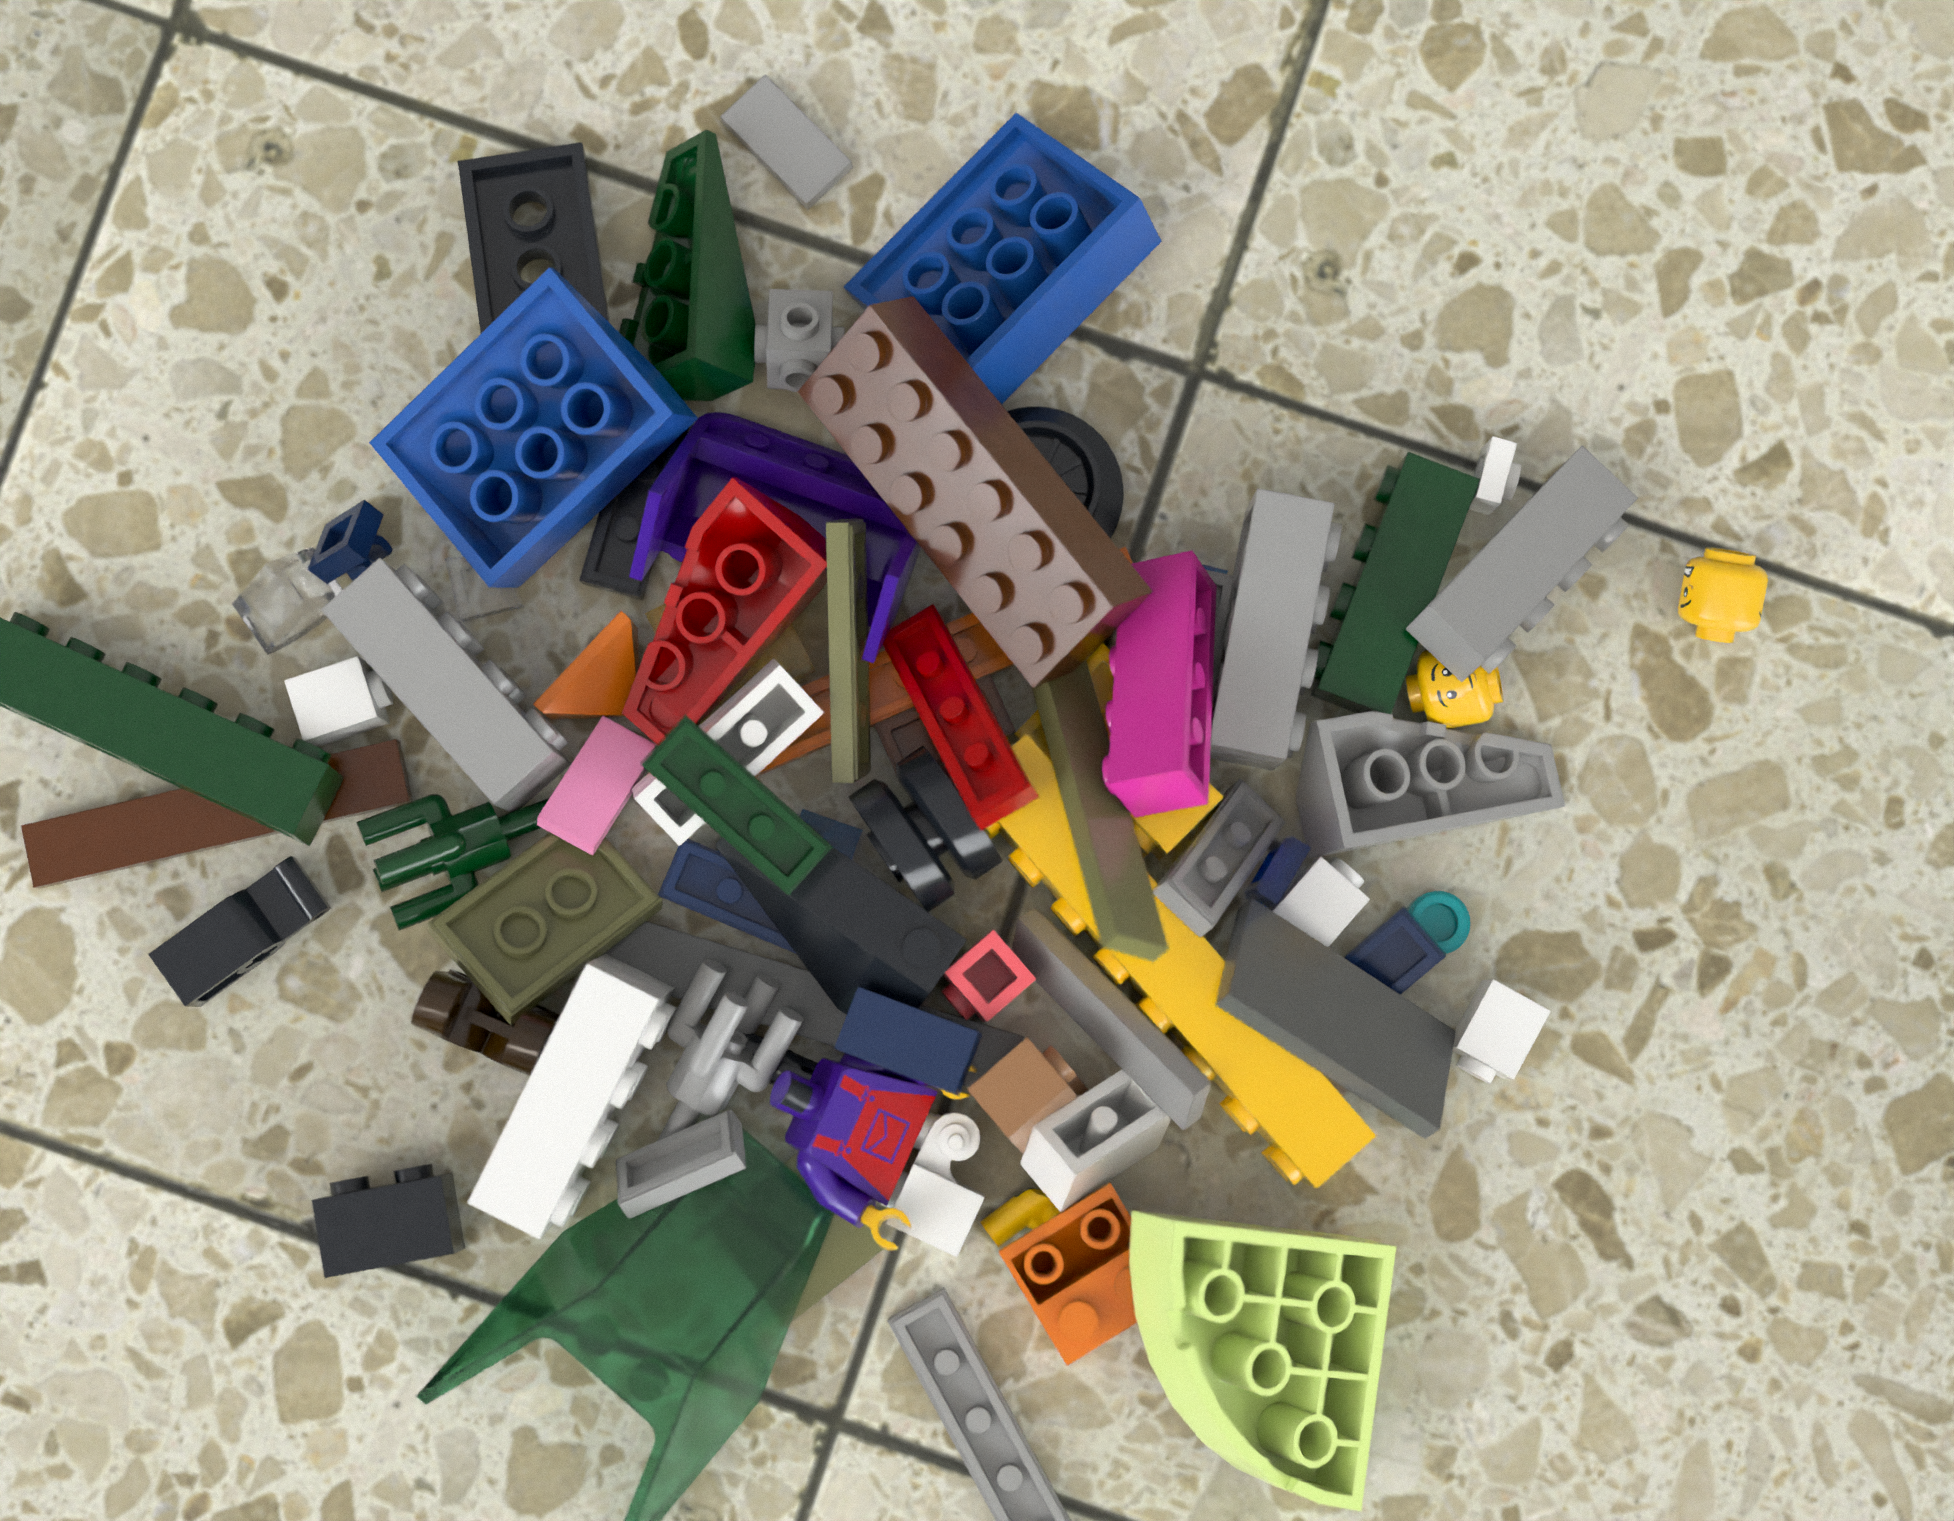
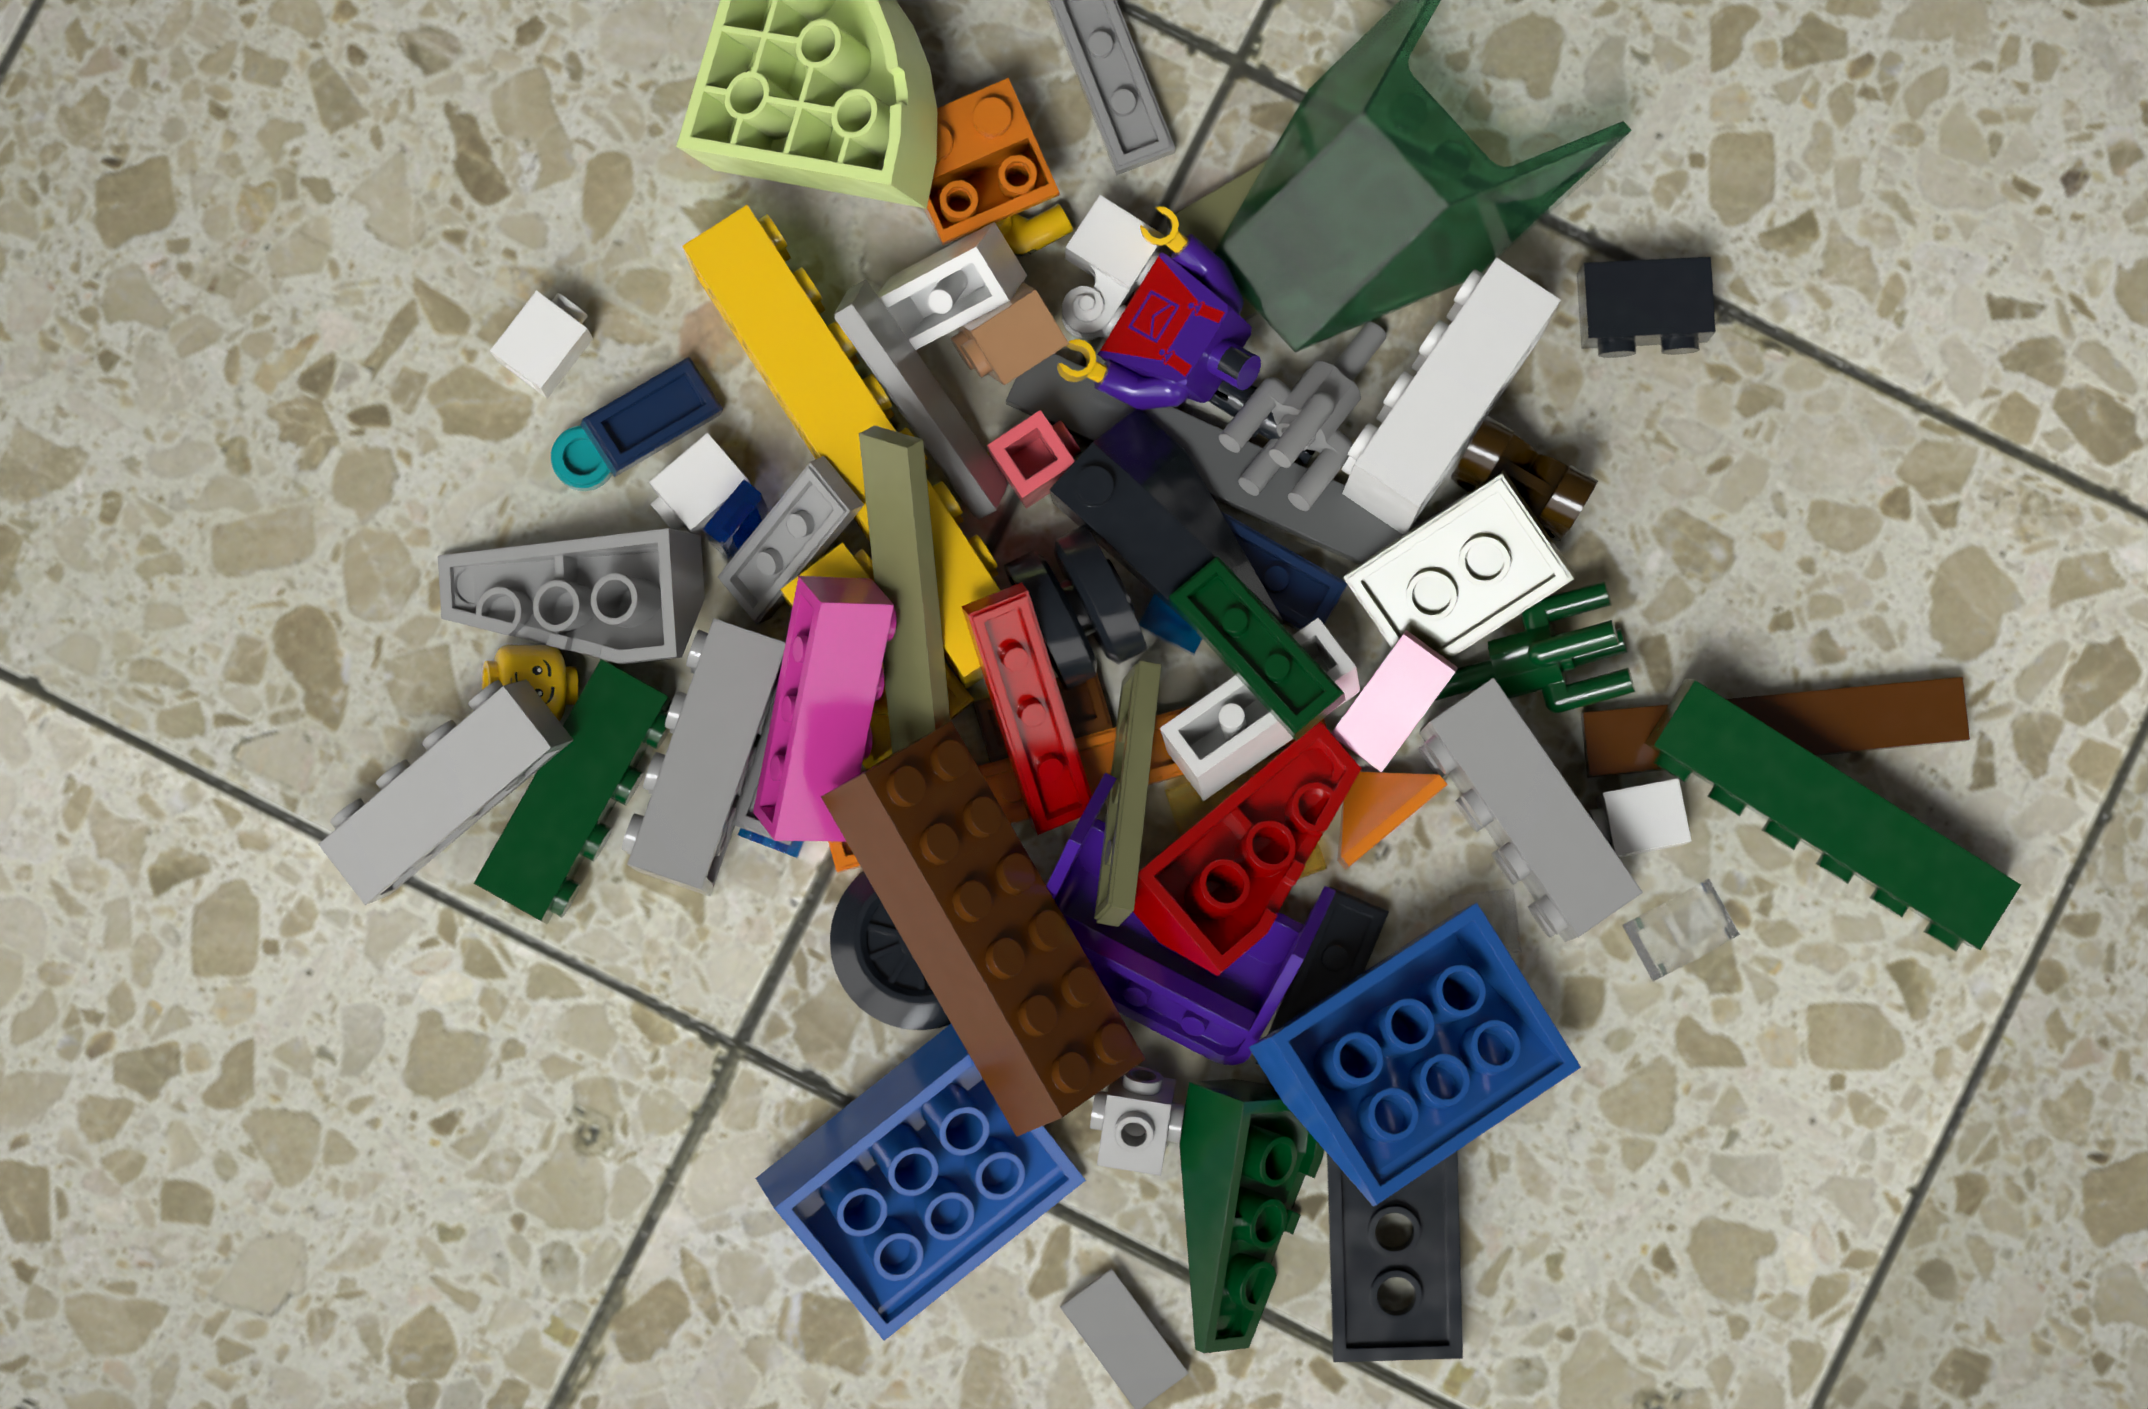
camera: 175 degrees left, 0 degrees up
black piece [148,856,331,1007] -> none
dark blue tile [307,500,393,584] -> none
light grey tile [616,1109,746,1219] -> none
dark blue tile [834,987,982,1096] -> none
dark grey tile [1215,898,1456,1139] -> none
white plate [1469,436,1521,515] -> none
yellow head [1678,547,1768,643] -> none

